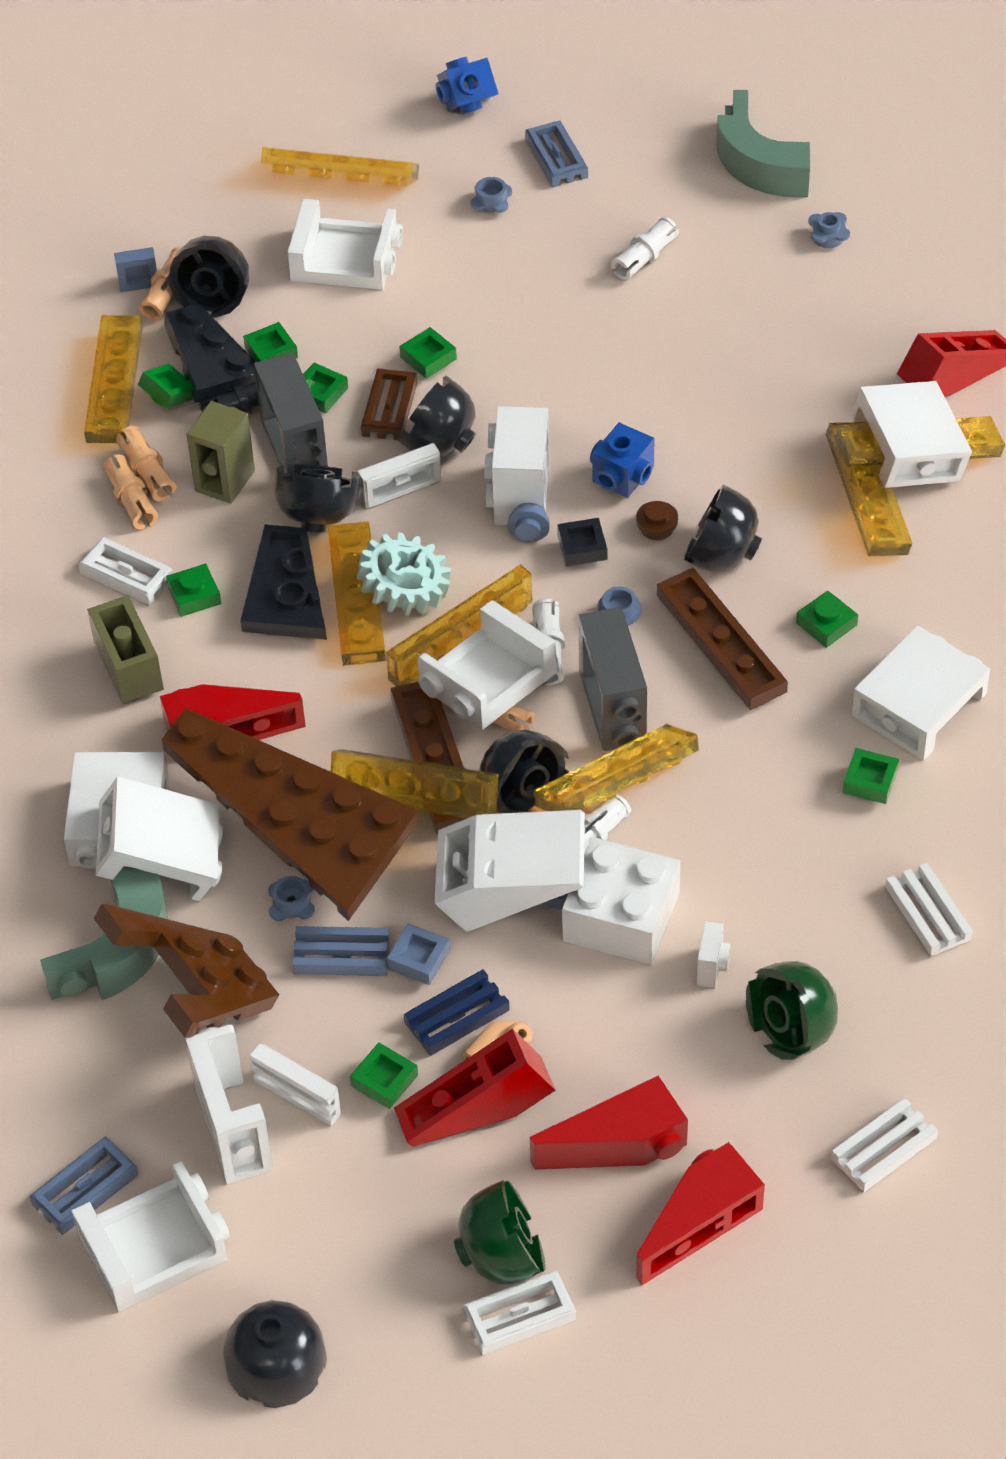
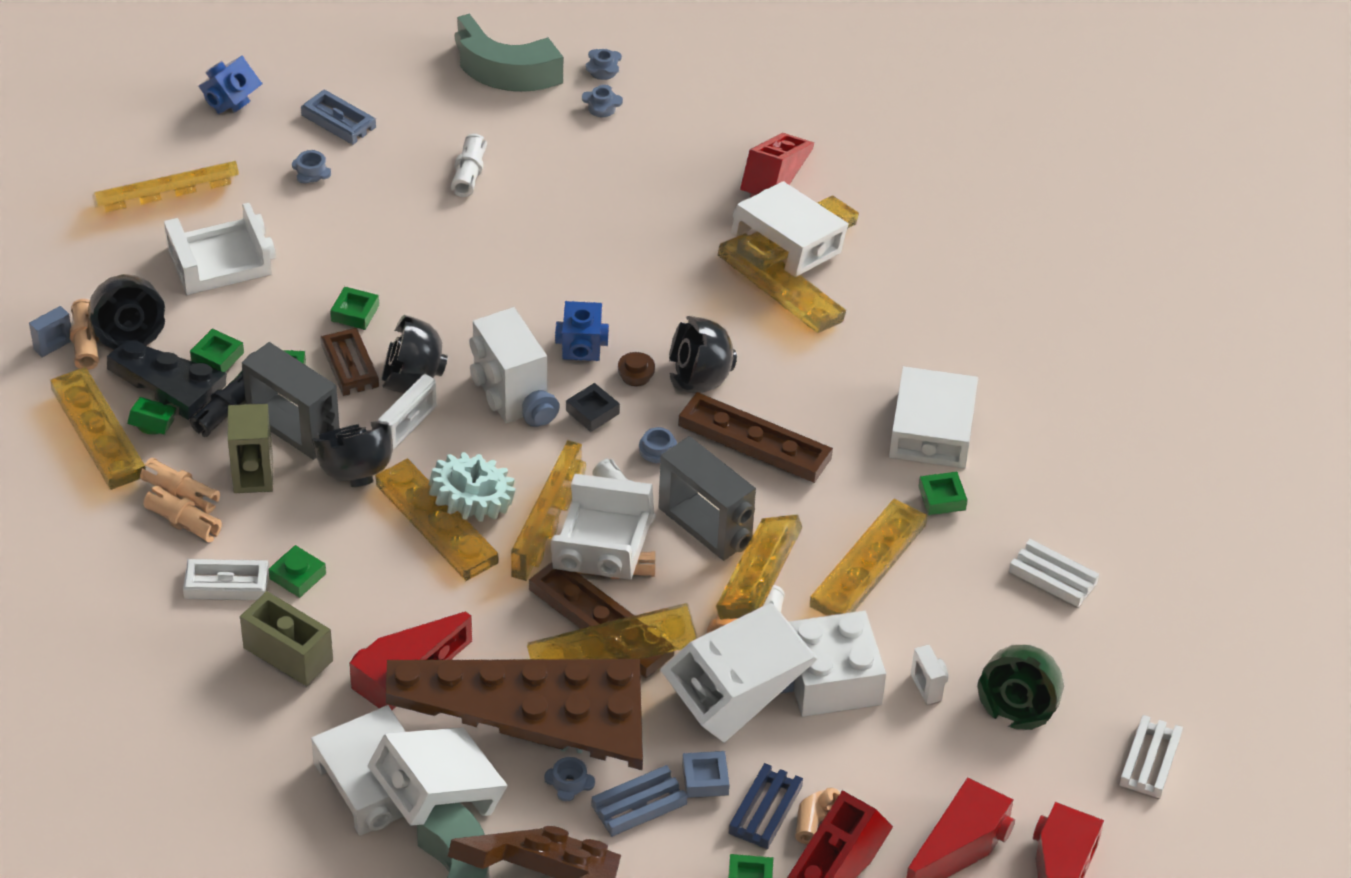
camera: 35 degrees left, 5 degrees down
black wing [240,524,327,640] -> none
black cylinder [479,730,570,814] -> none
green plate [796,590,858,648] -> none
none -> sand blue plate [586,49,622,80]
none -> clear yellow plate [809,498,928,616]

